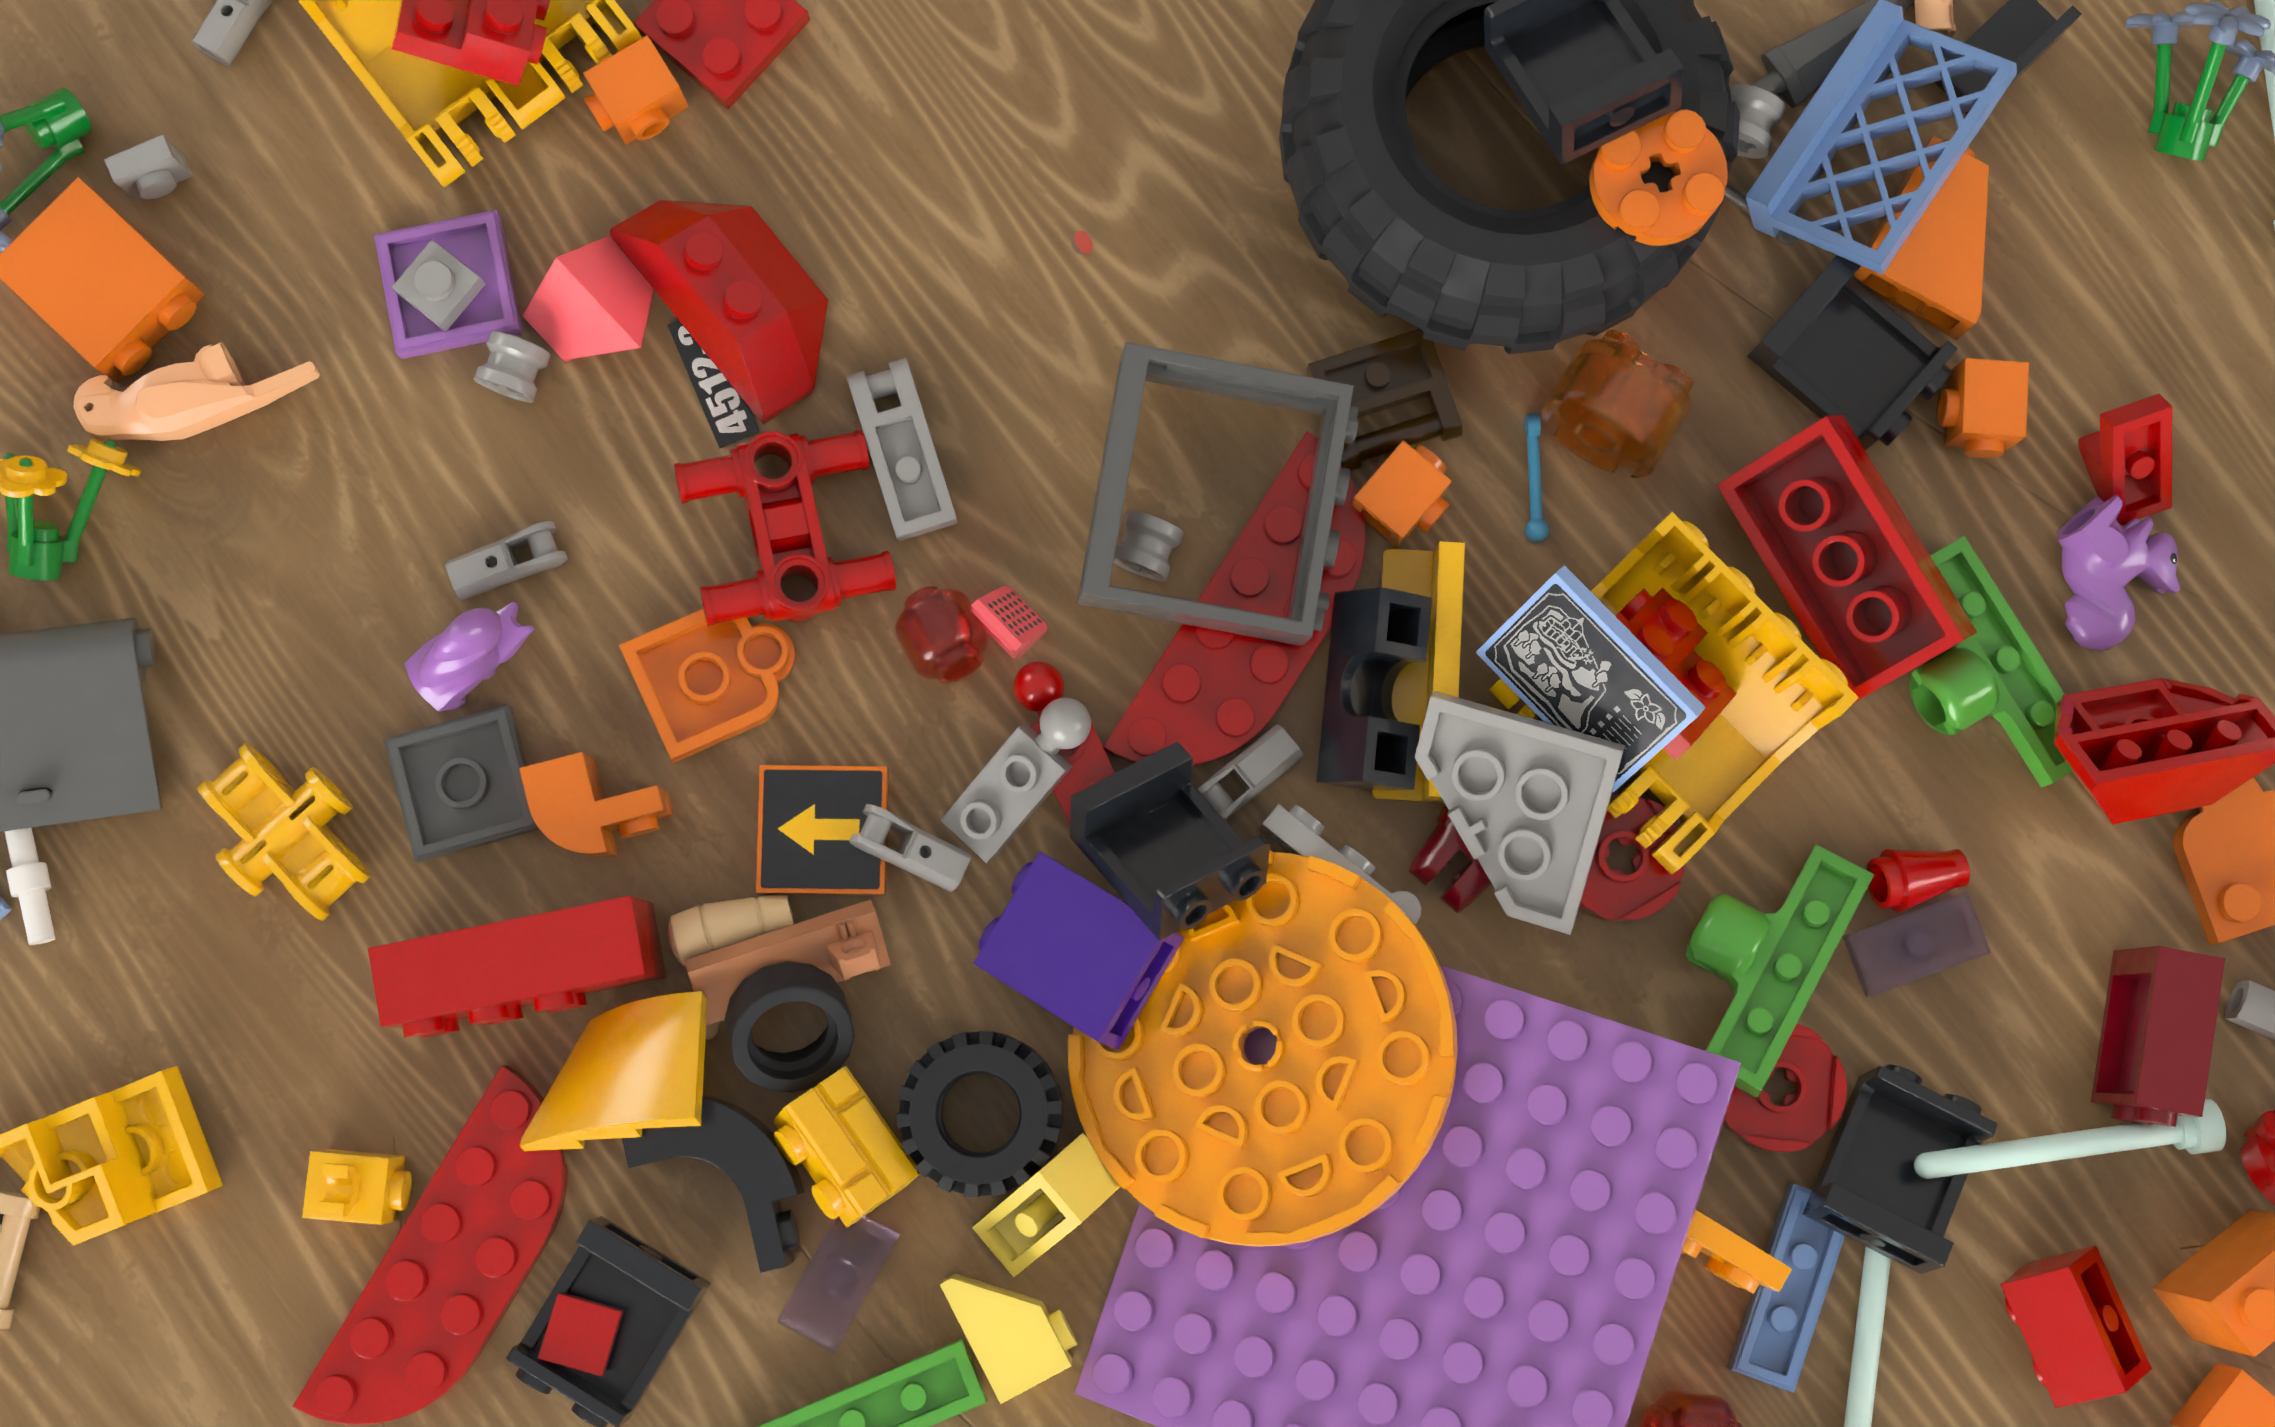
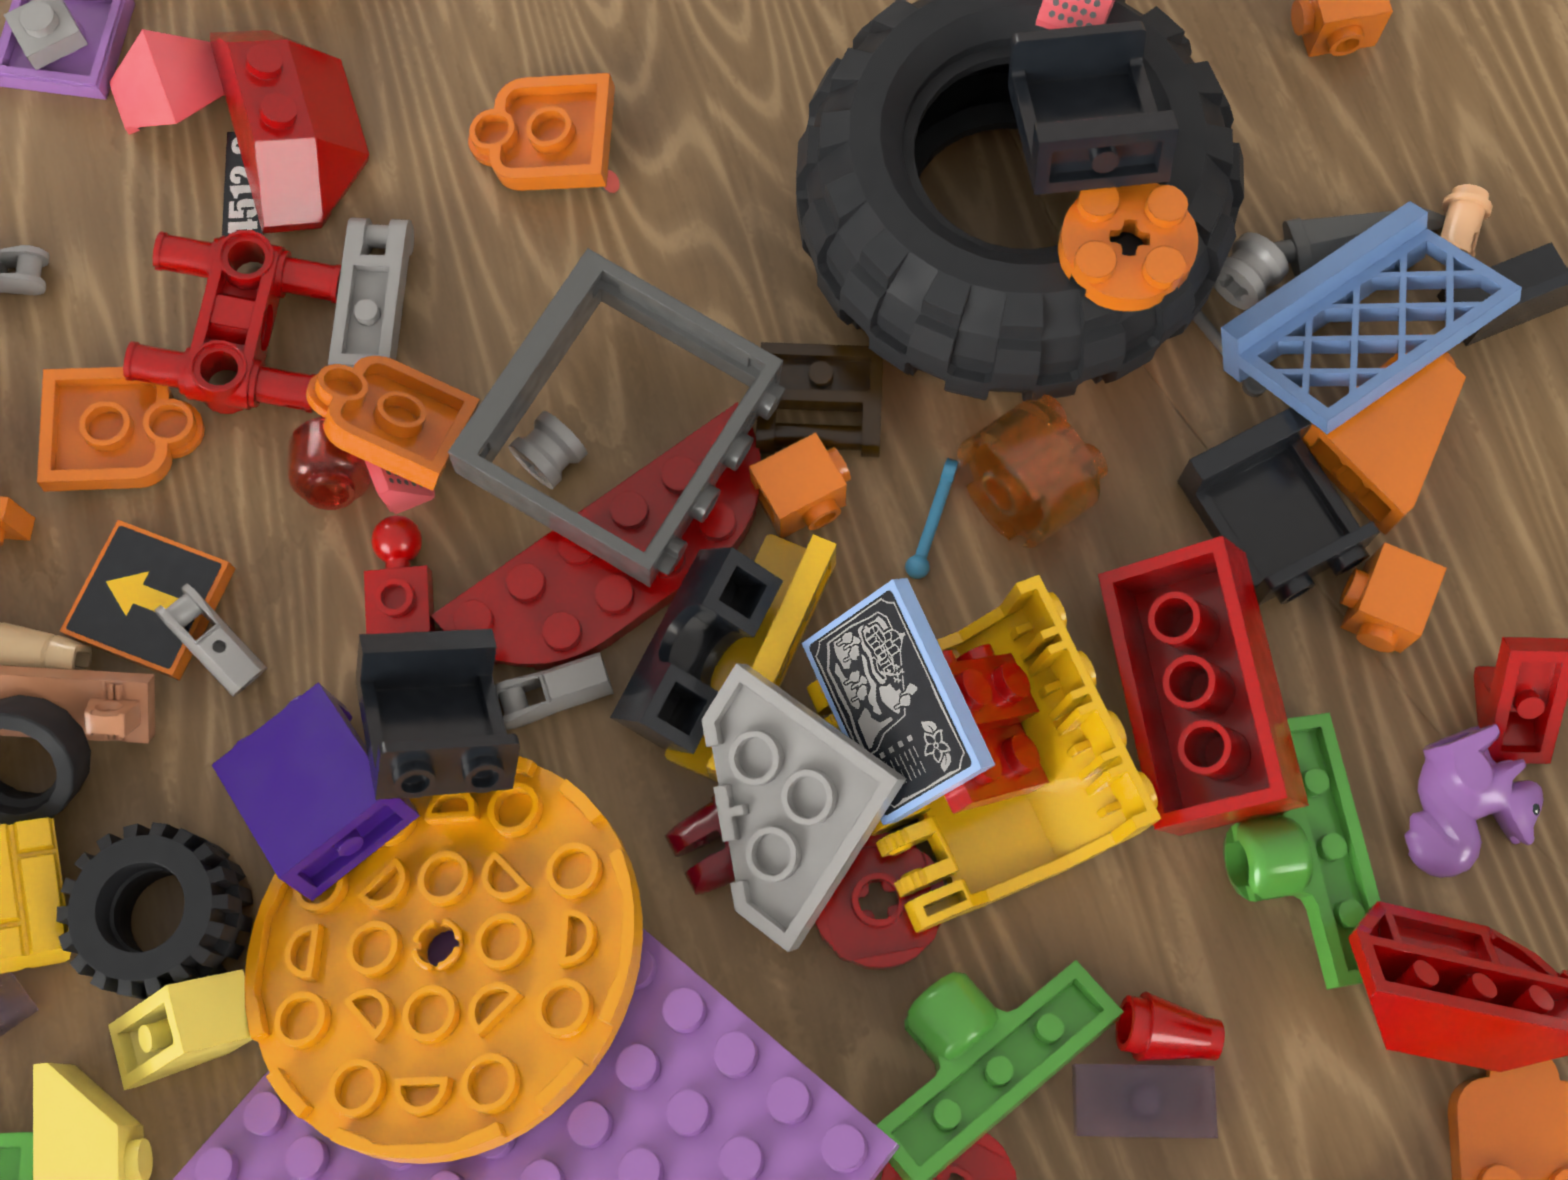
camera: 25 degrees right, 10 degrees down
light grey wheel [473,331,551,403] -> none
light grey plate [940,697,1091,863] -> none
light grey plate [1260,804,1422,924] -> none
none -> orange plate [306,356,480,491]
none -> orange plate [468,73,615,191]

